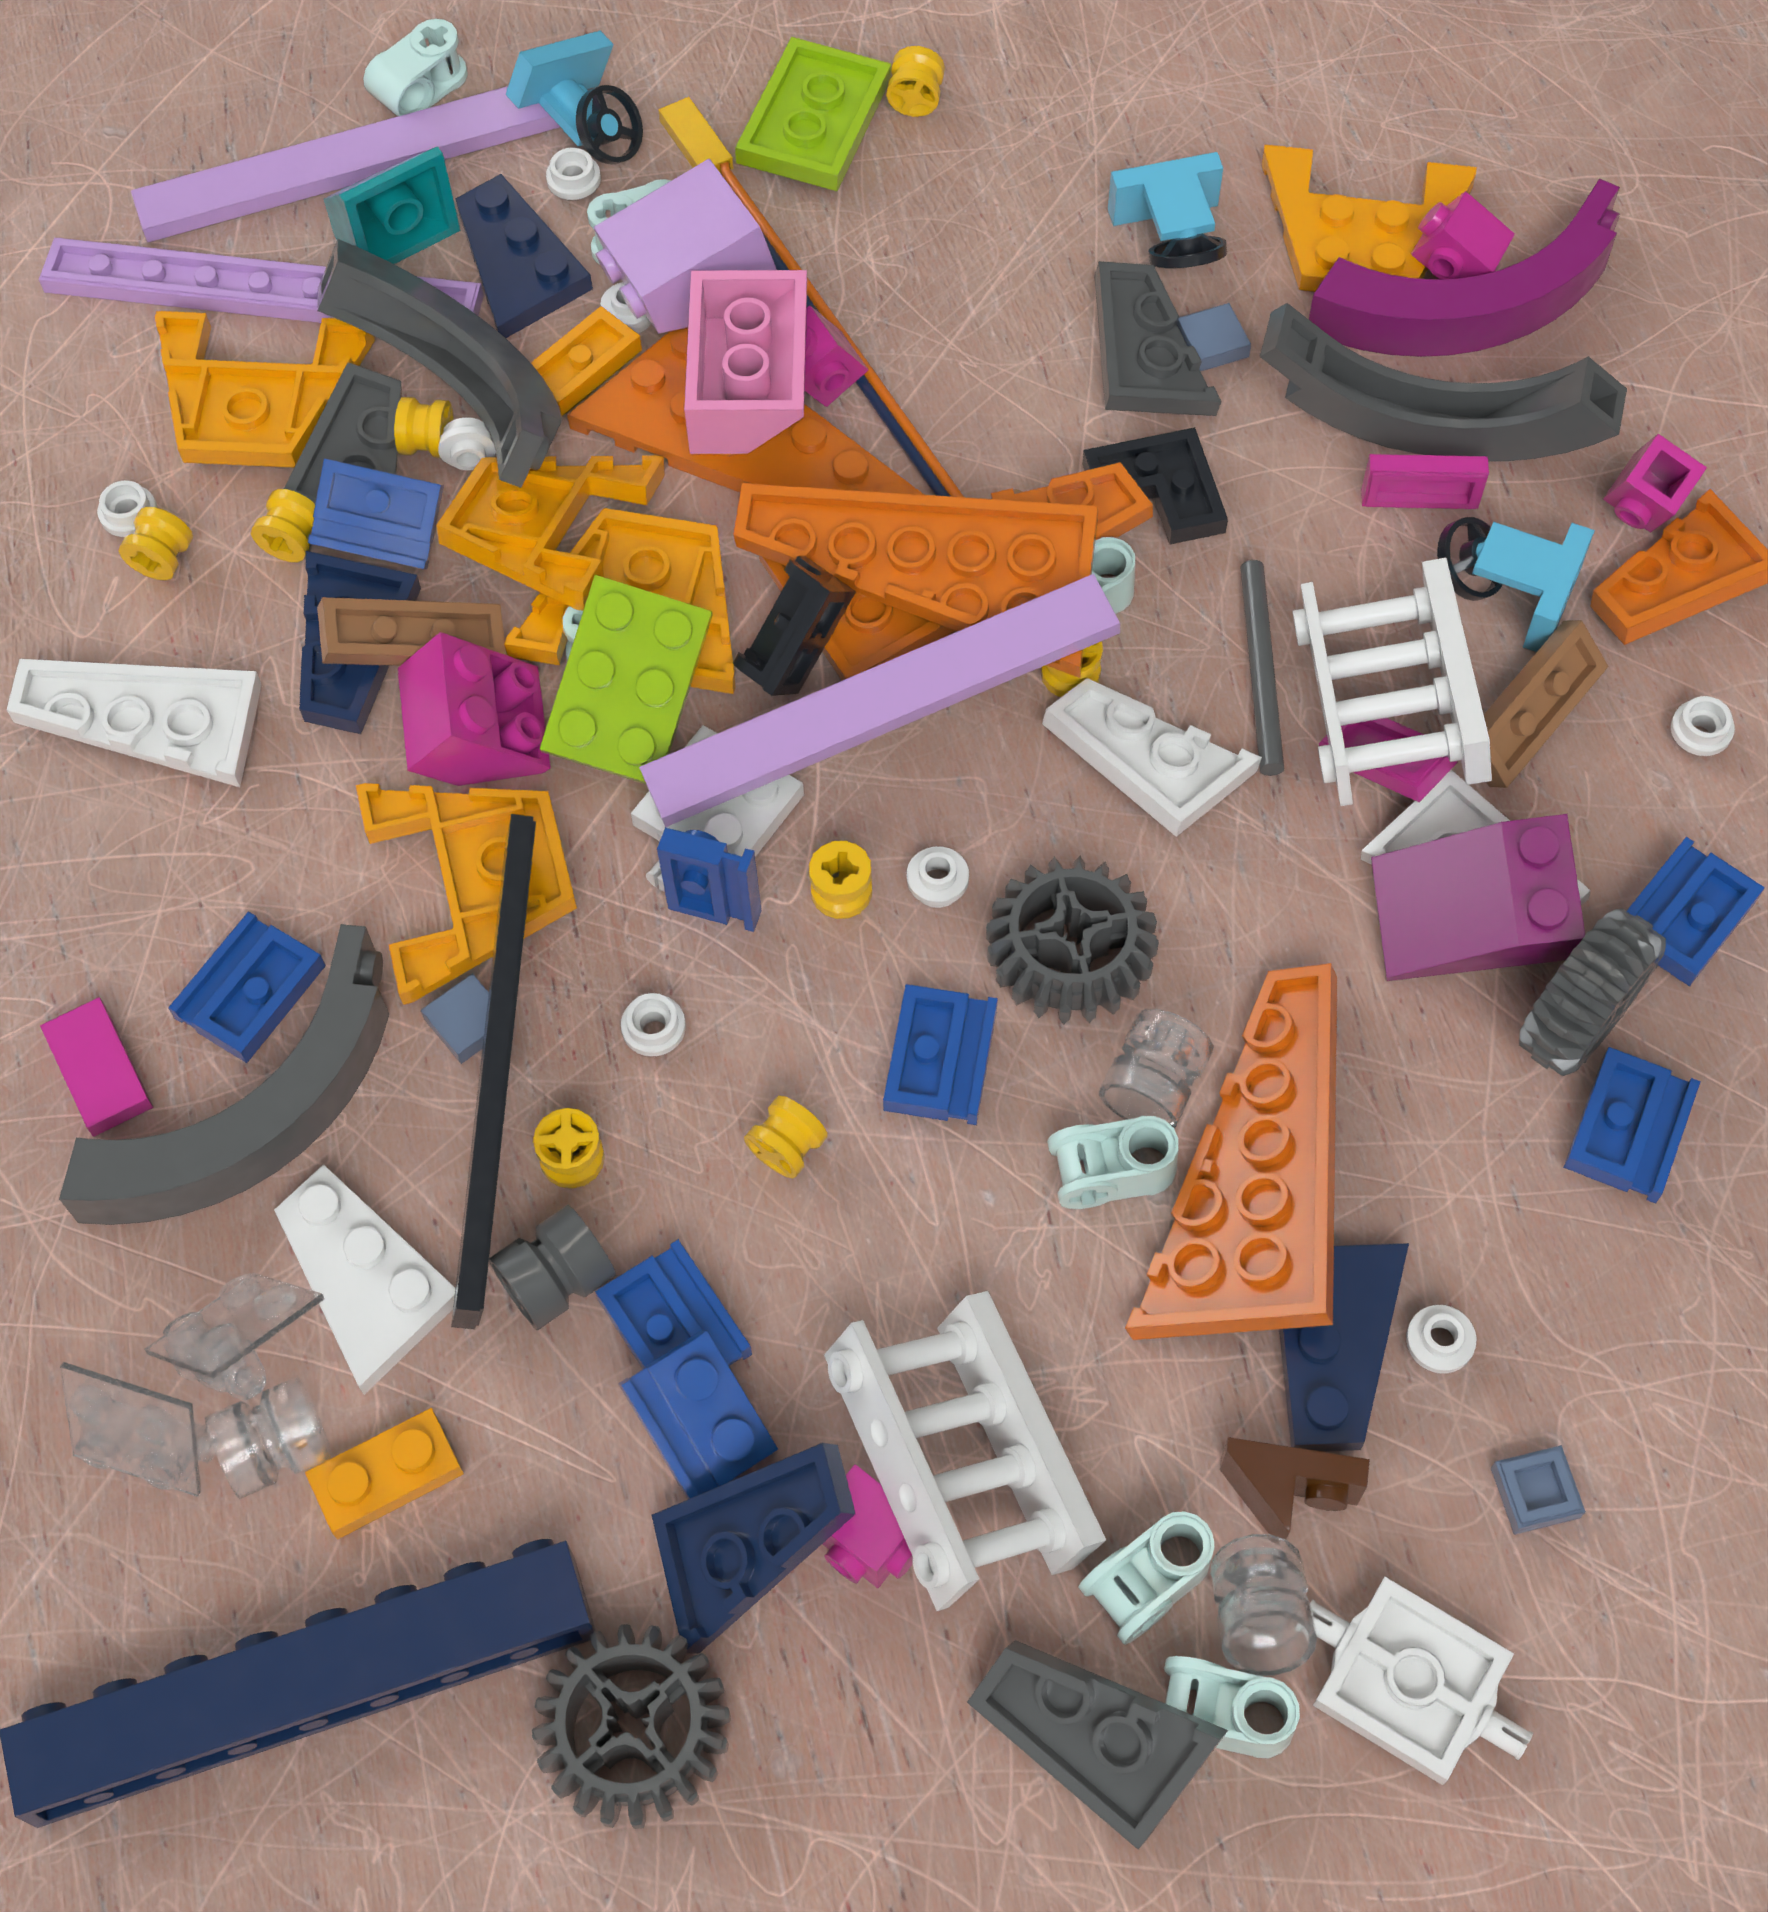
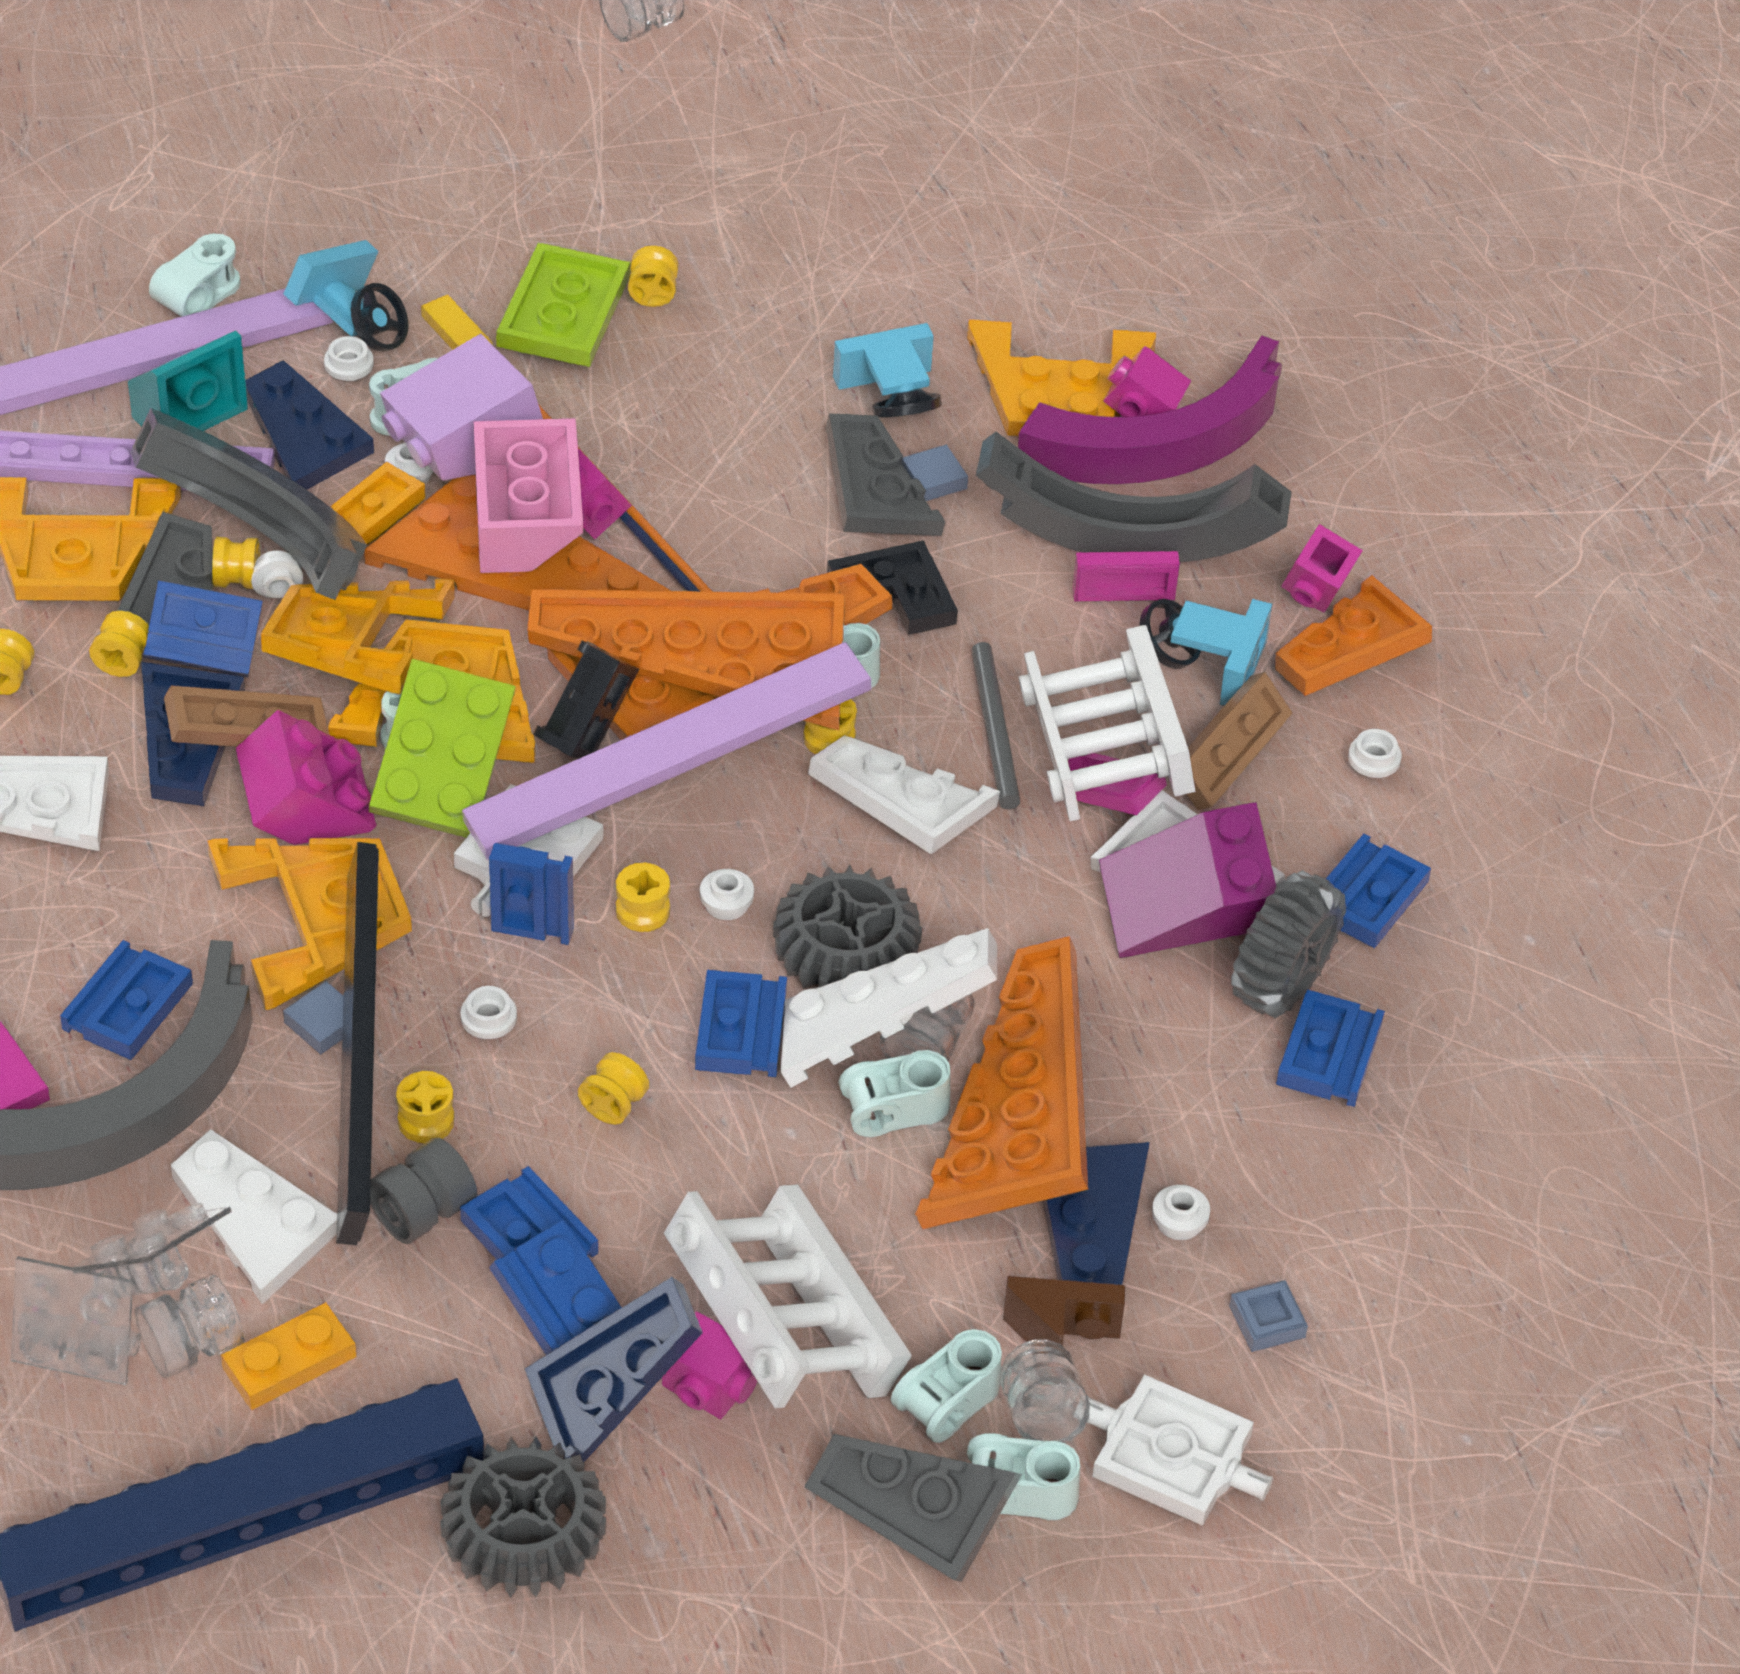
camera: 10 degrees left, 15 degrees down
none -> white wing [781,928,997,1088]

